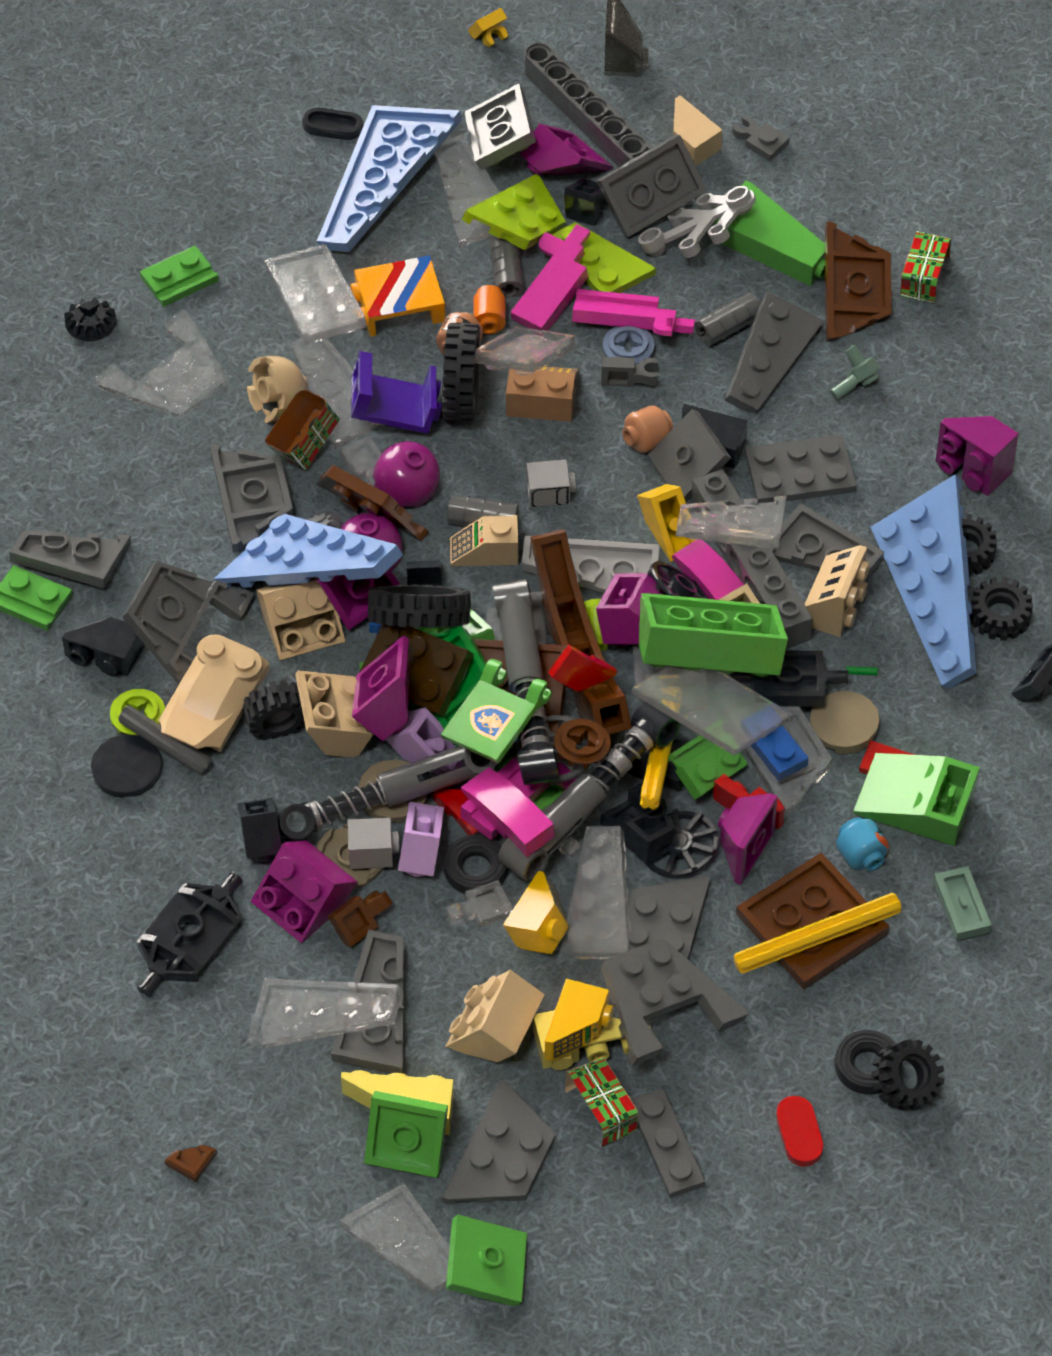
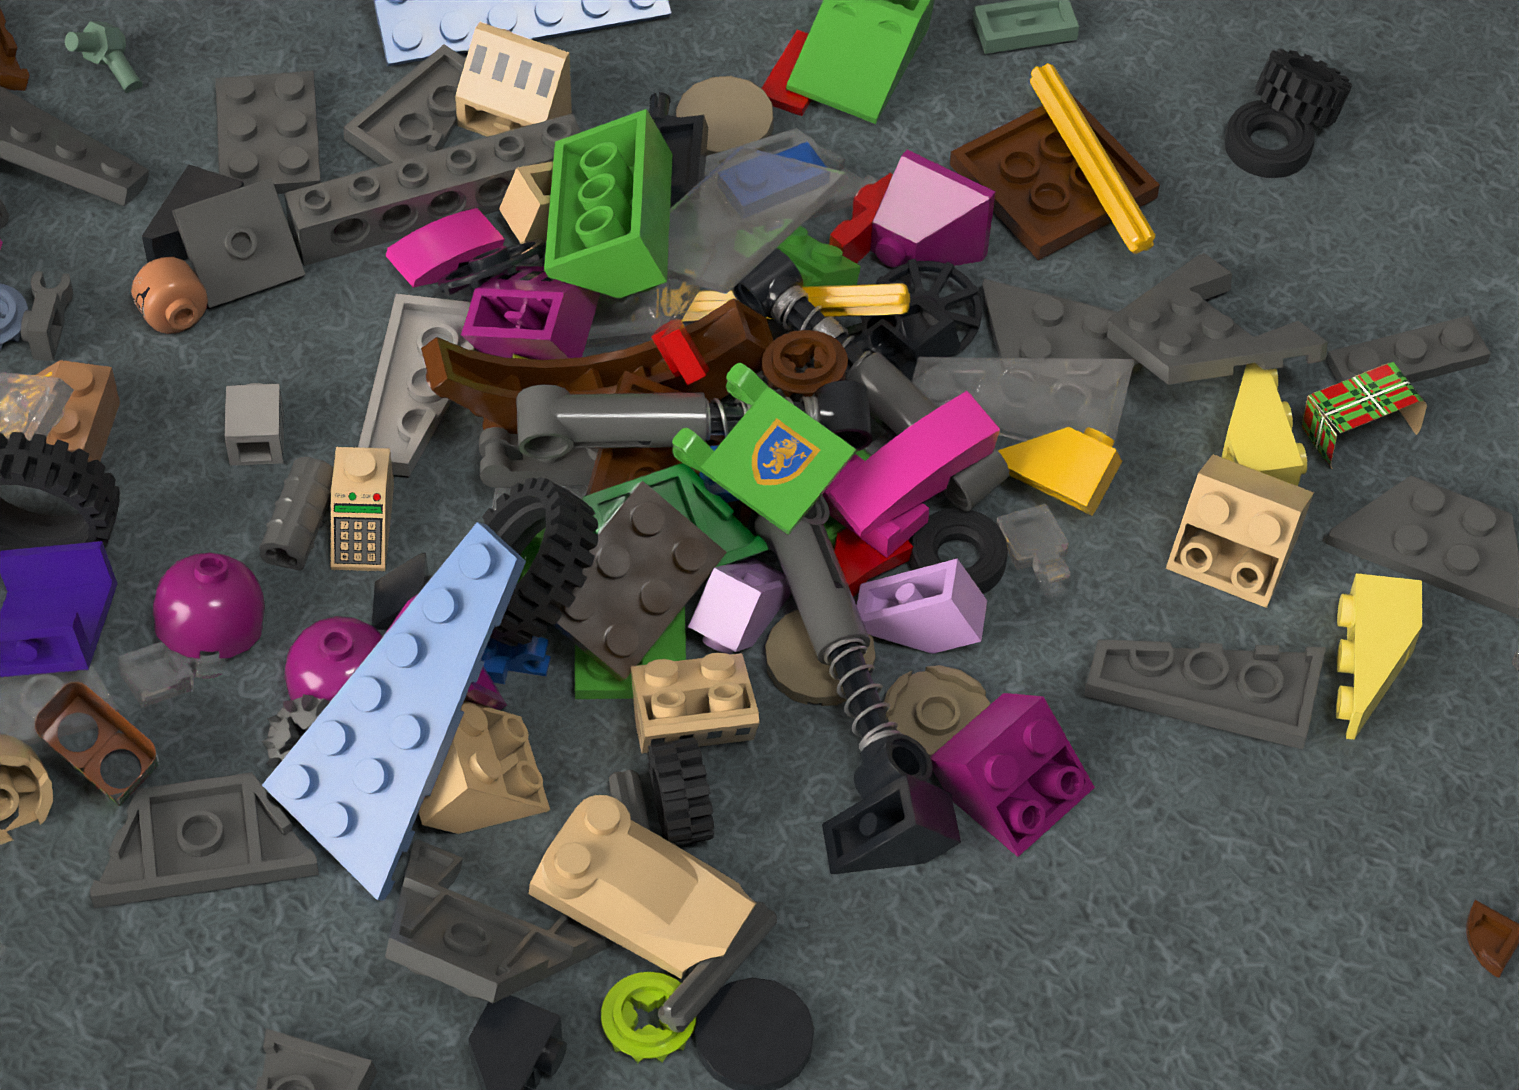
camera: 90 degrees left, 0 degrees up
black plate [137,871,243,997] -> none
clear wing [246,978,403,1049] -> none
reddish brown wing [316,465,429,542] -> none
reddish brown plate [327,890,392,947] -> none
light grey brick [348,818,399,869] -> none
magenta slope [352,635,409,741] -> none
bright green plate [364,1091,448,1178] -> none
yellow slope [545,979,614,1061] -> none
yellow slope [637,484,697,562] -> none
clear wing [676,496,786,549] -> none
red tile [776,1096,823,1167] -> none
dark azure head [836,817,889,871] -> none
green piece [846,666,878,676] -> none

